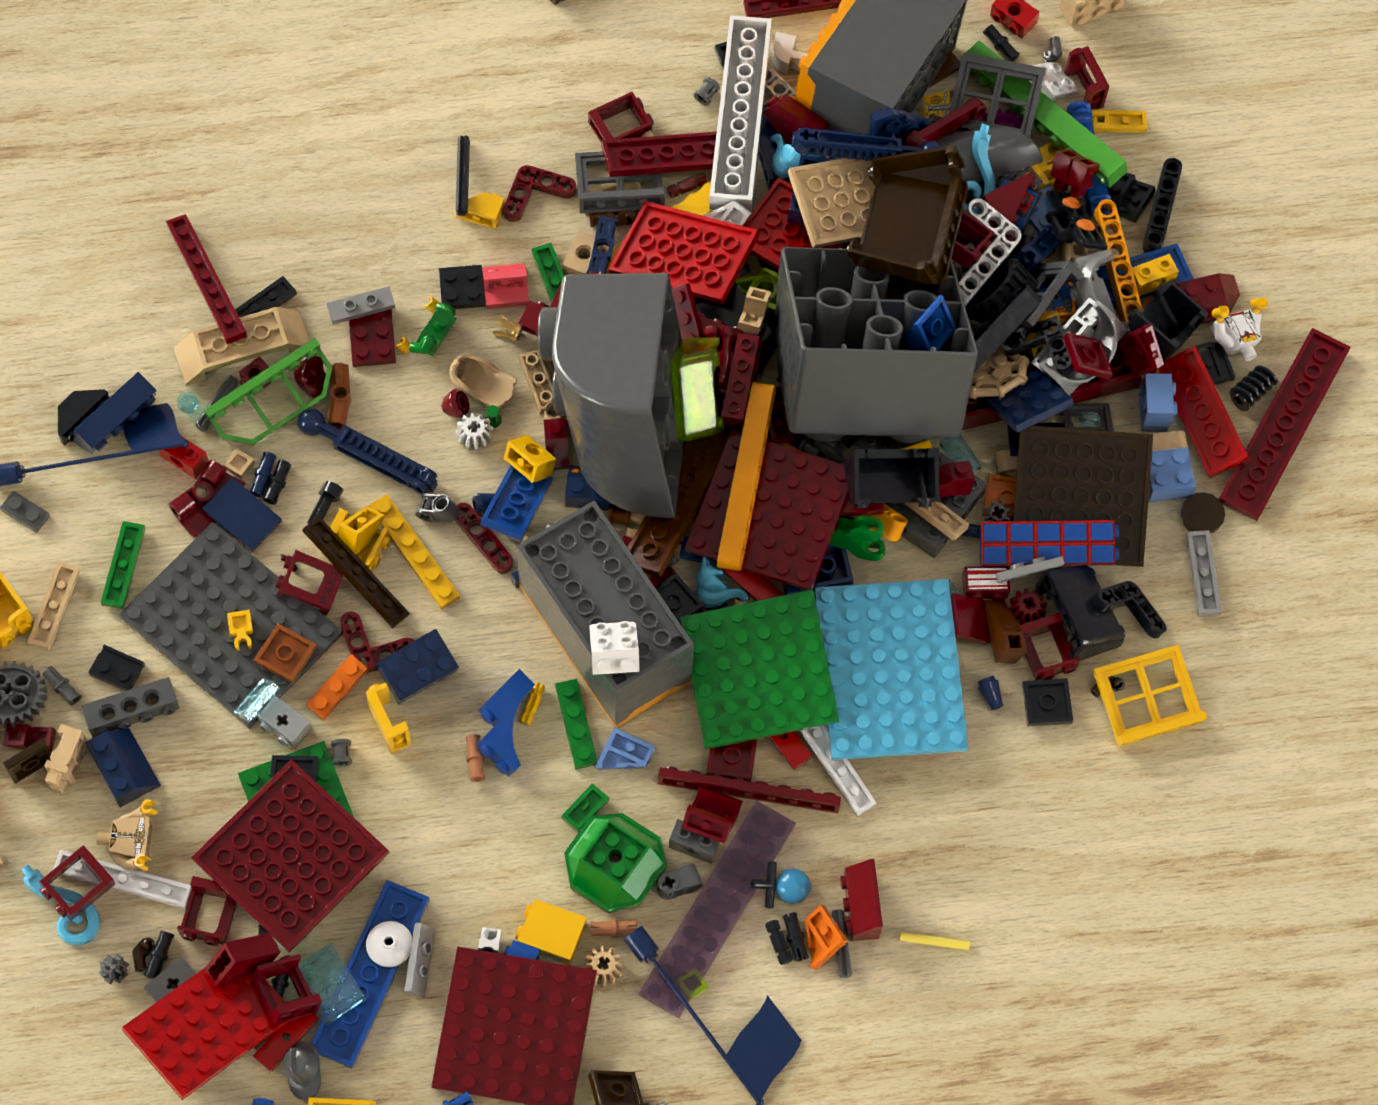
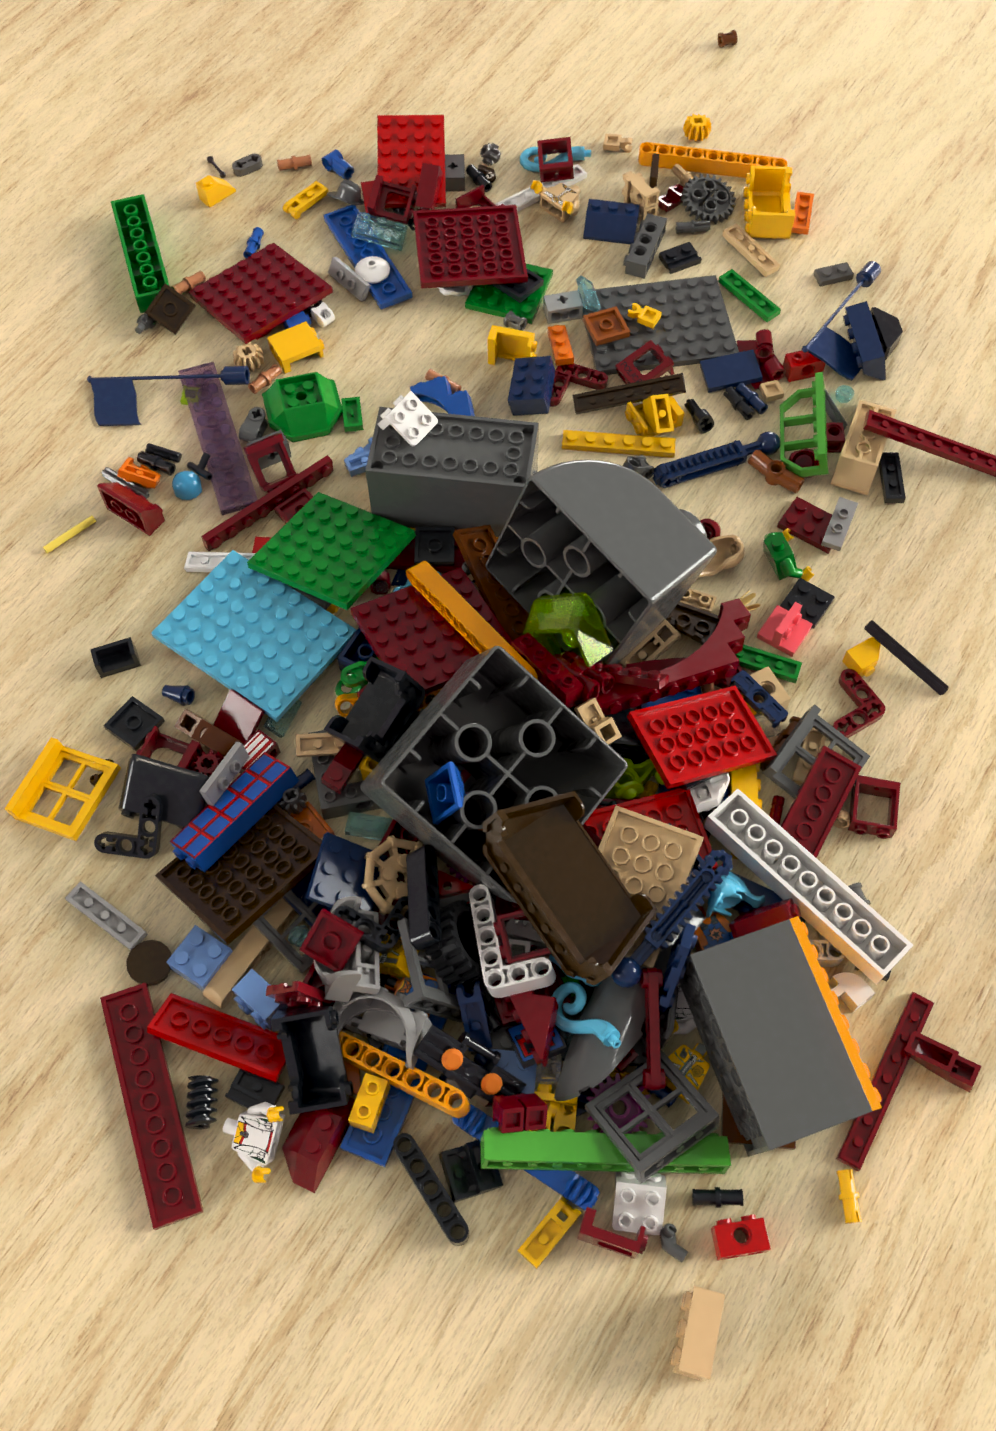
camera: 135 degrees right, 5 degrees down
none -> black panel [90,637,141,678]

